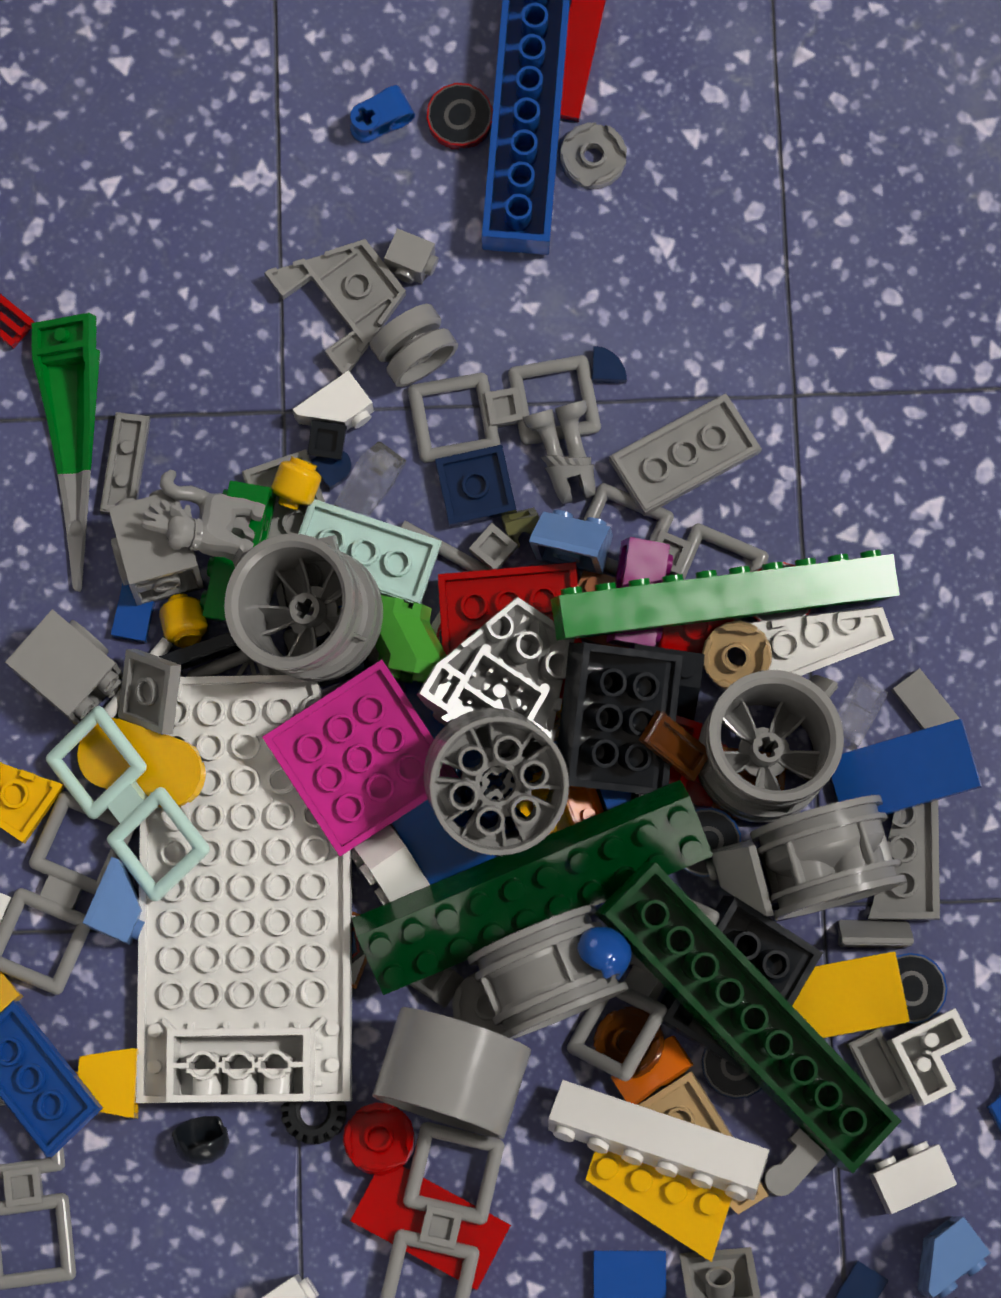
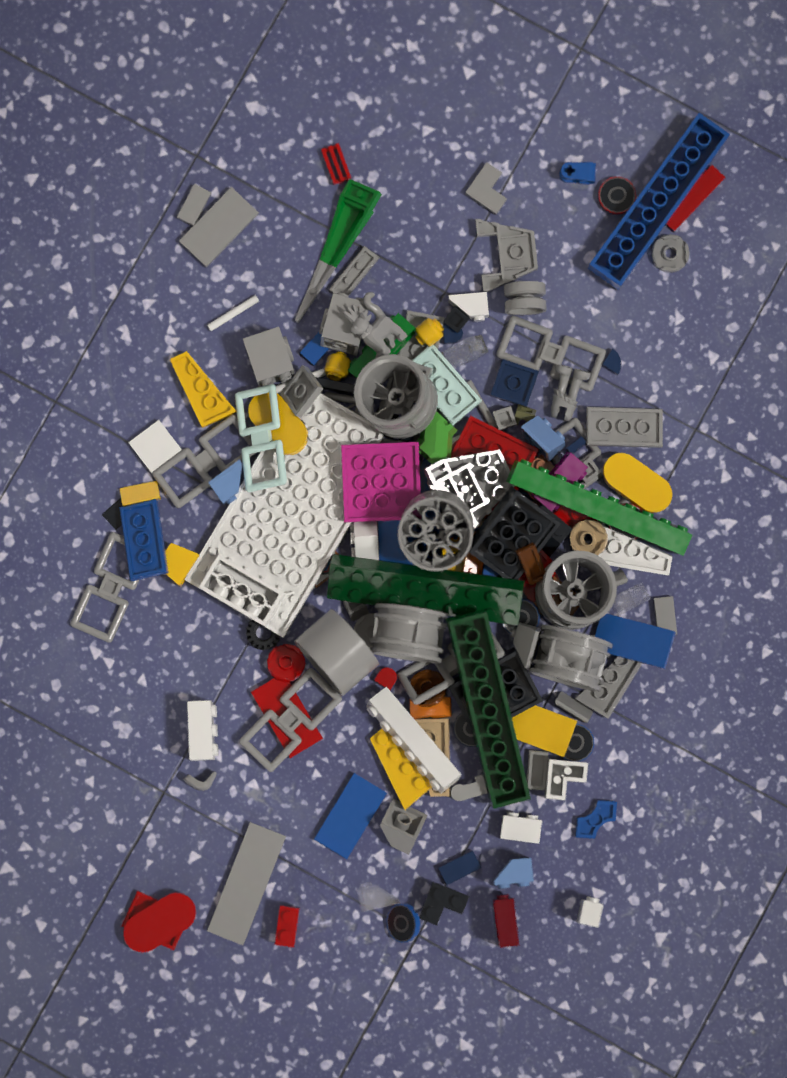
camera: 30 degrees right, 5 degrees up
black hair [172,1116,230,1165] -> none
light grey brick [384,228,439,284] -> none
blue hair [577,927,631,980] -> none
none -> red tile [374,667,397,690]
none -> light grey tile [465,162,507,215]
none -> dark blue tile [566,437,586,454]
none -> yellow tile [603,453,672,513]

